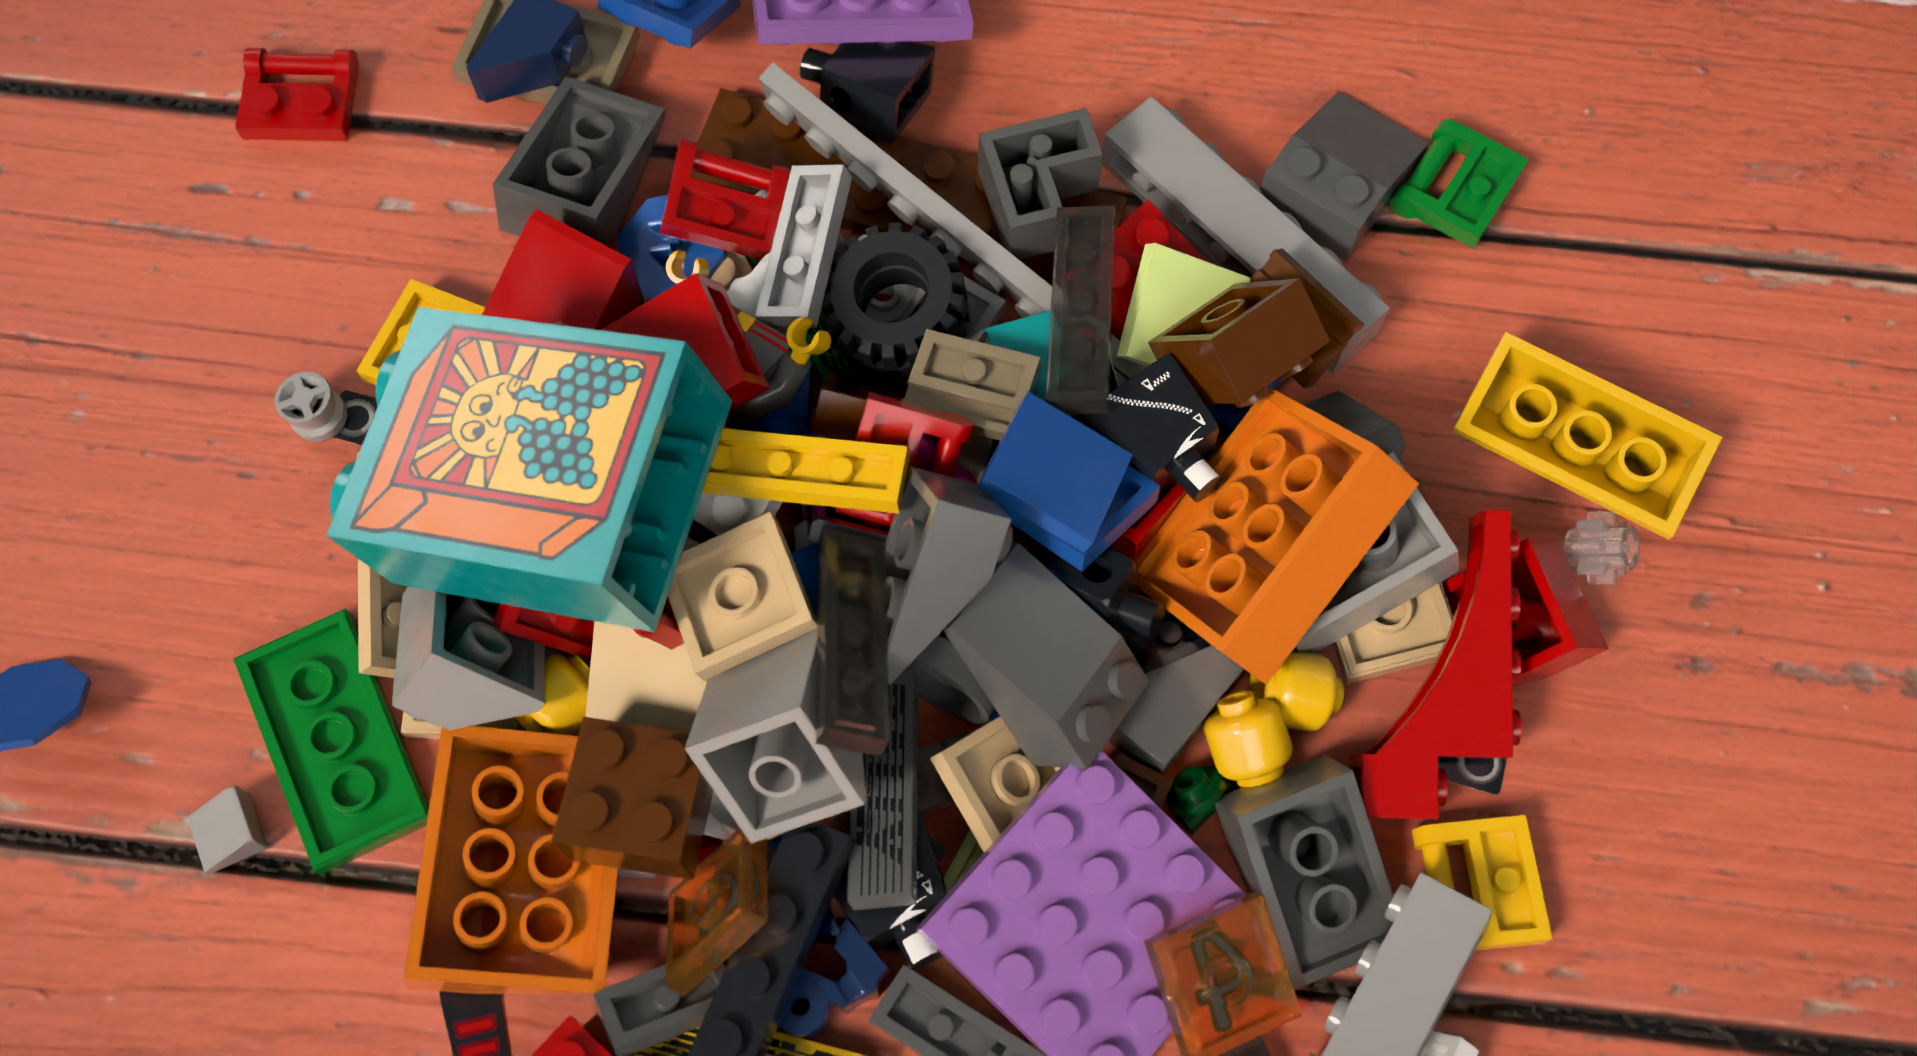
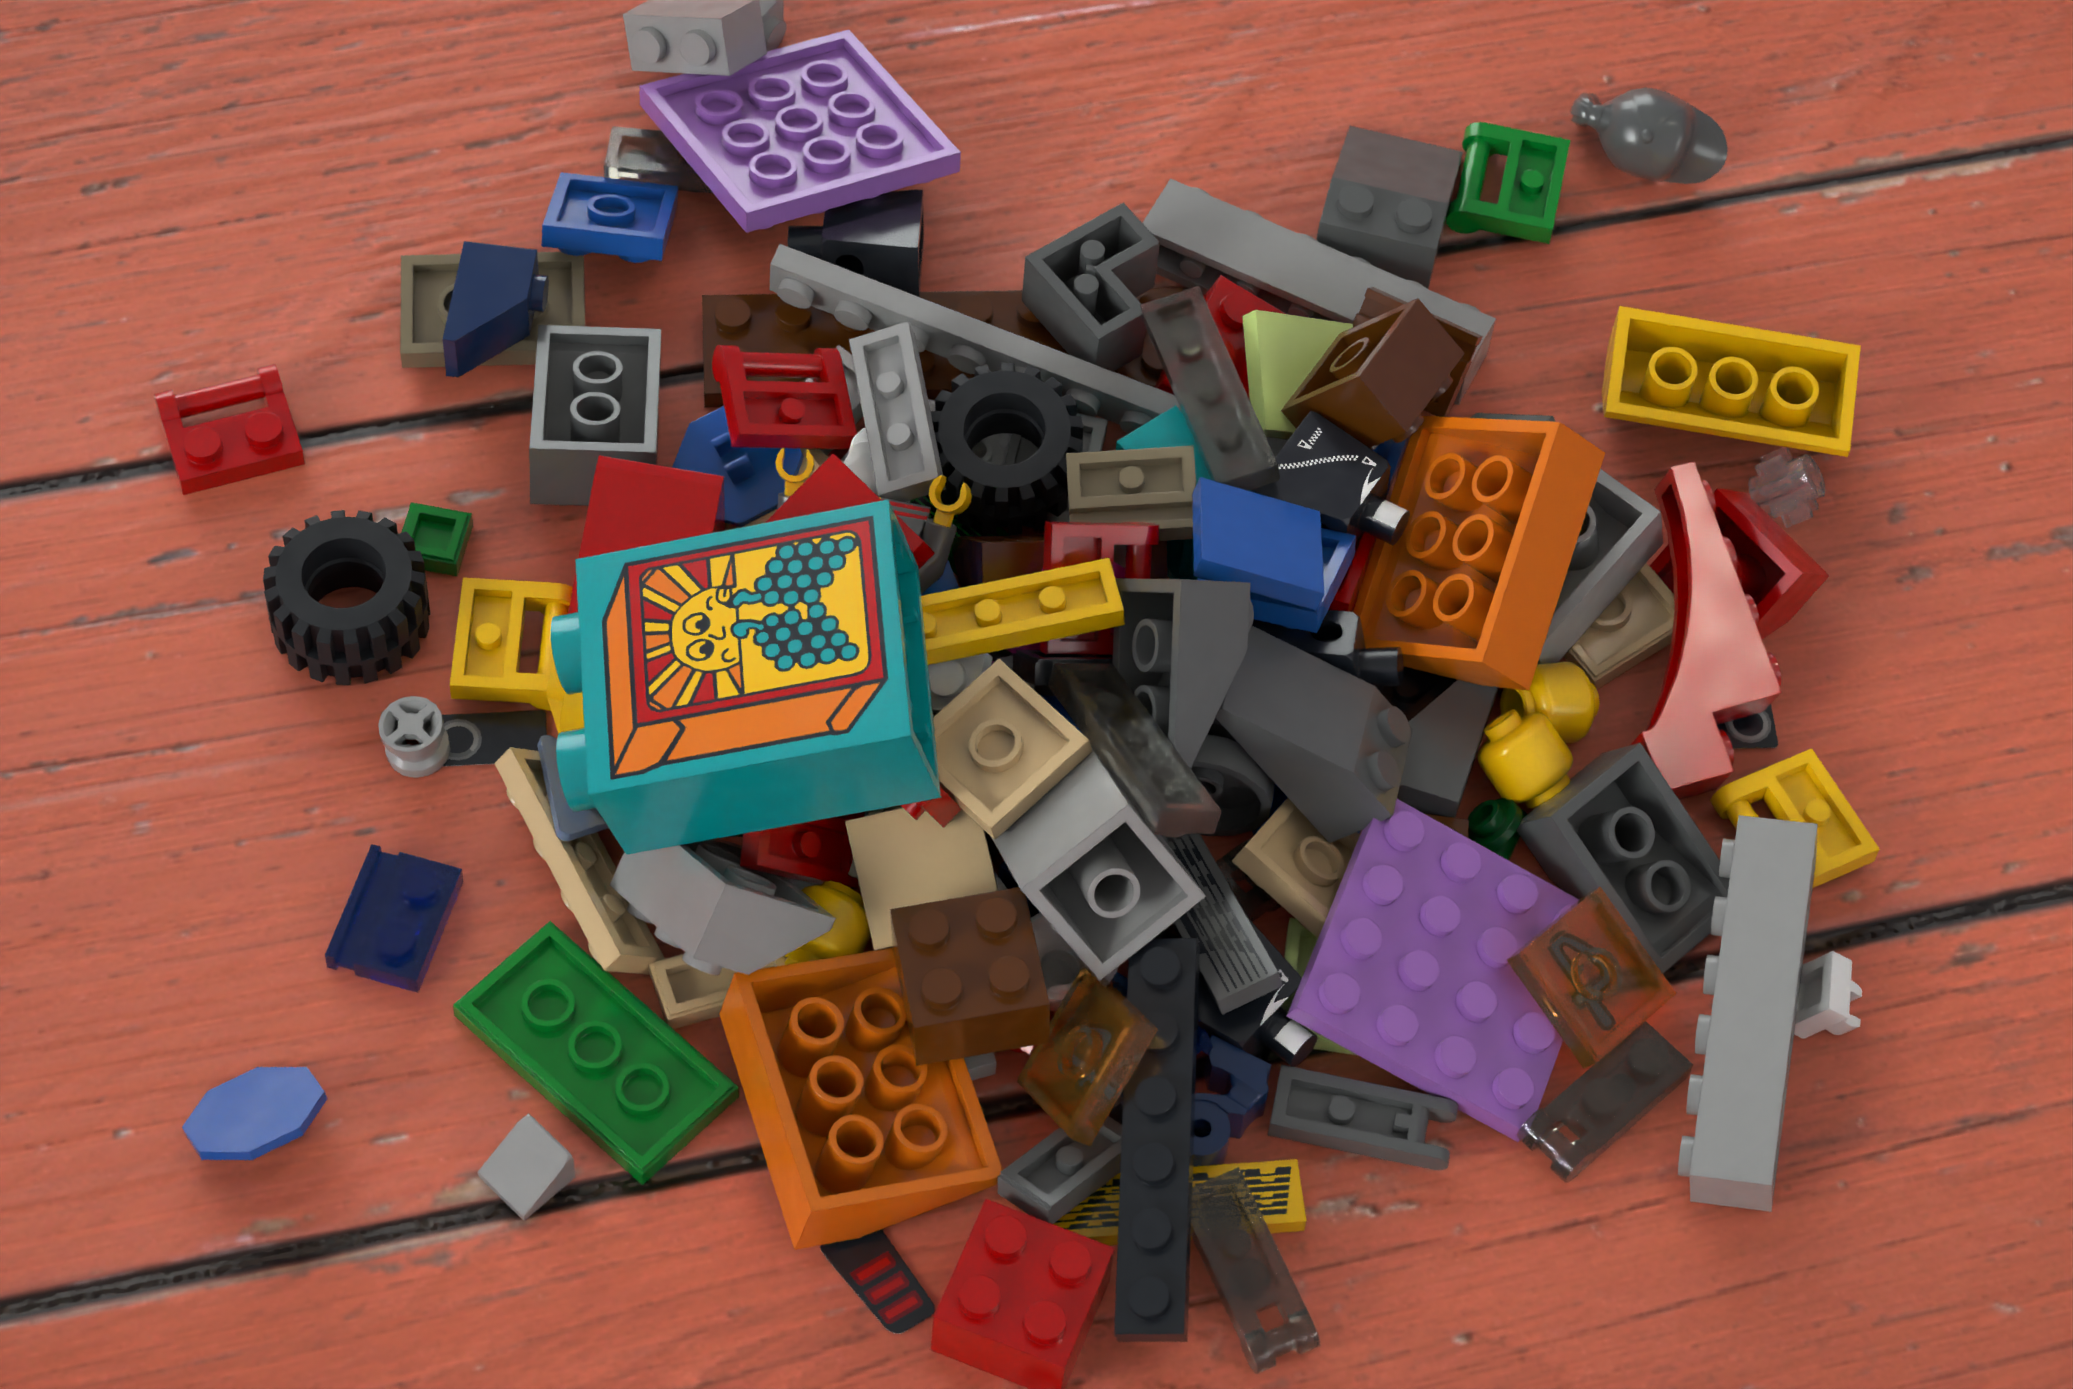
camera: 25 degrees left, 10 degrees down
none -> black tyre [263,510,431,685]
none -> clear blue plate [325,844,464,993]
none -> green tile [401,502,473,576]
none -> dark grey hair [1570,87,1728,184]

